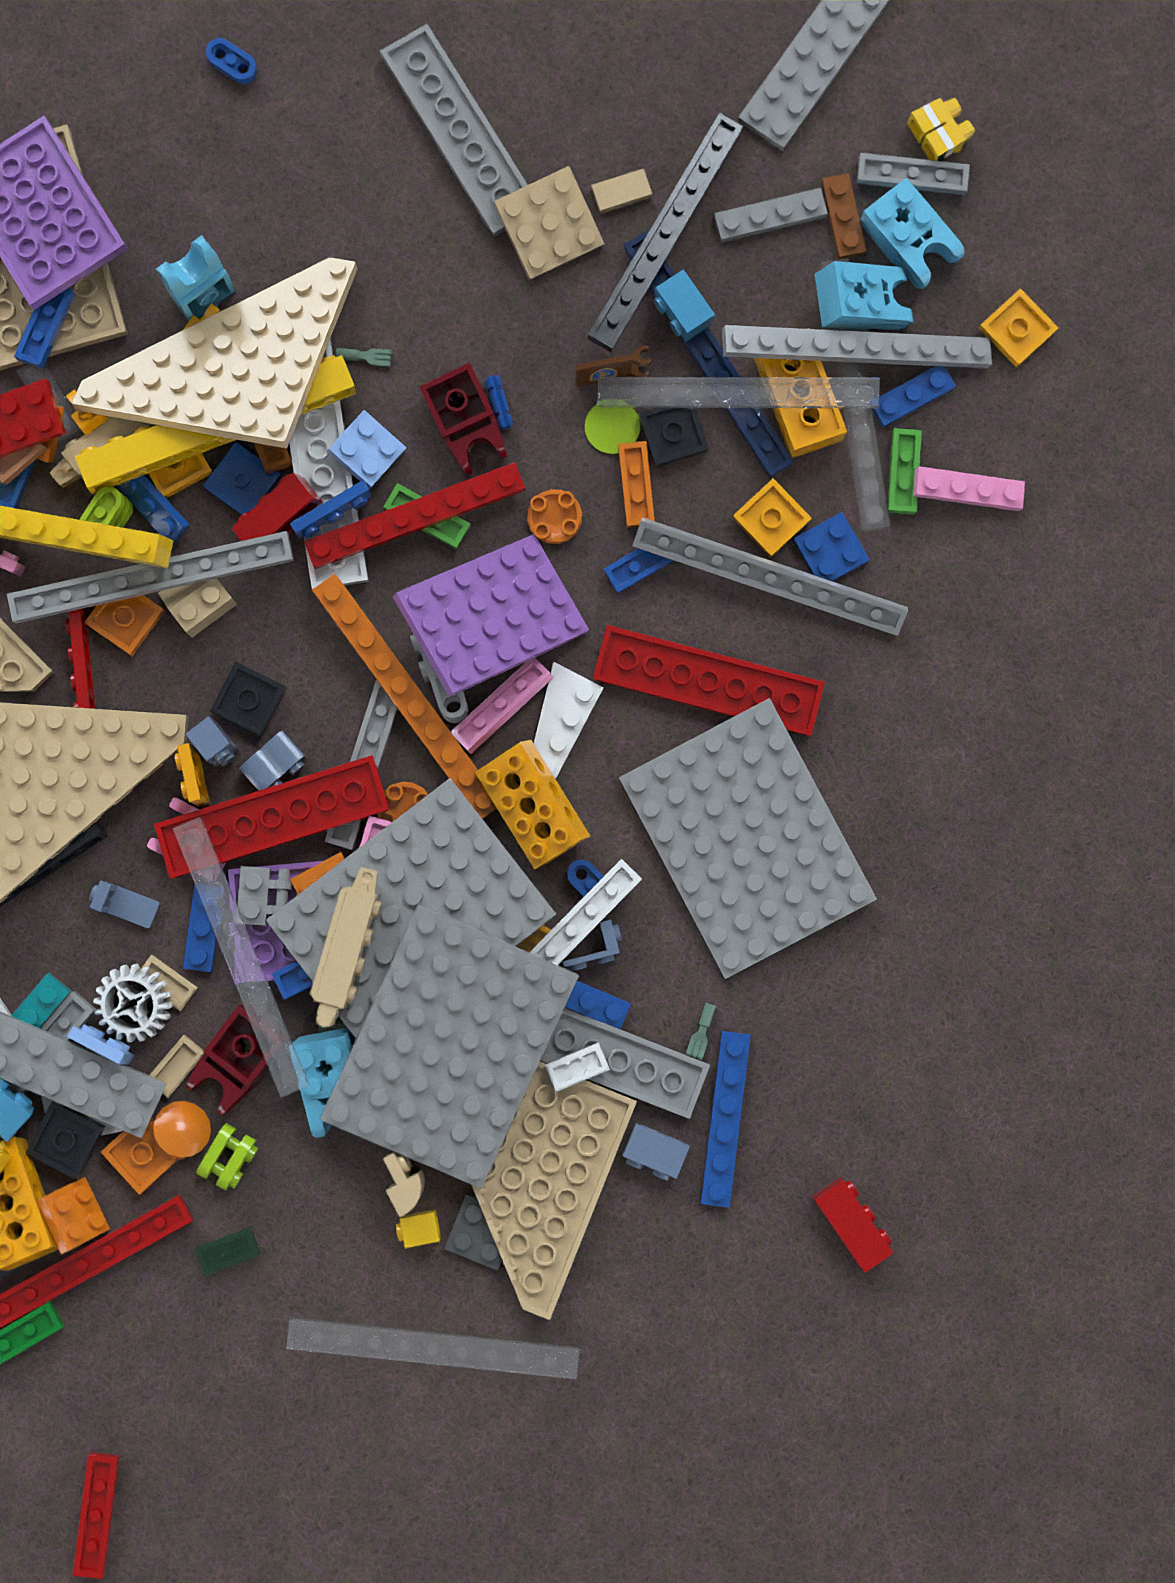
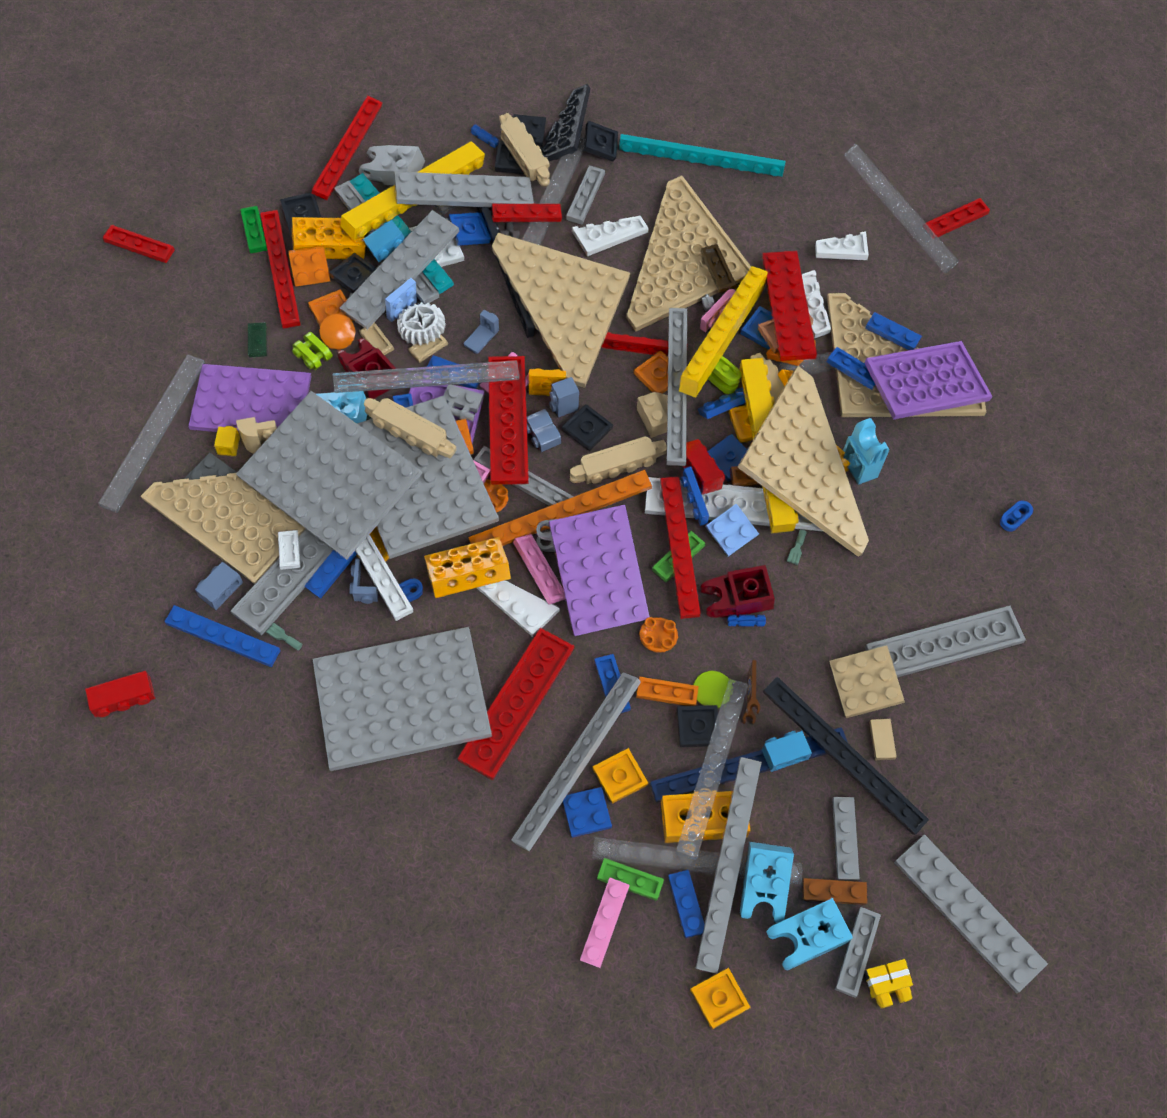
camera: 110 degrees right, 20 degrees down
none -> medium lavender plate [189,364,311,434]
none -> tan hinge [570,436,667,484]

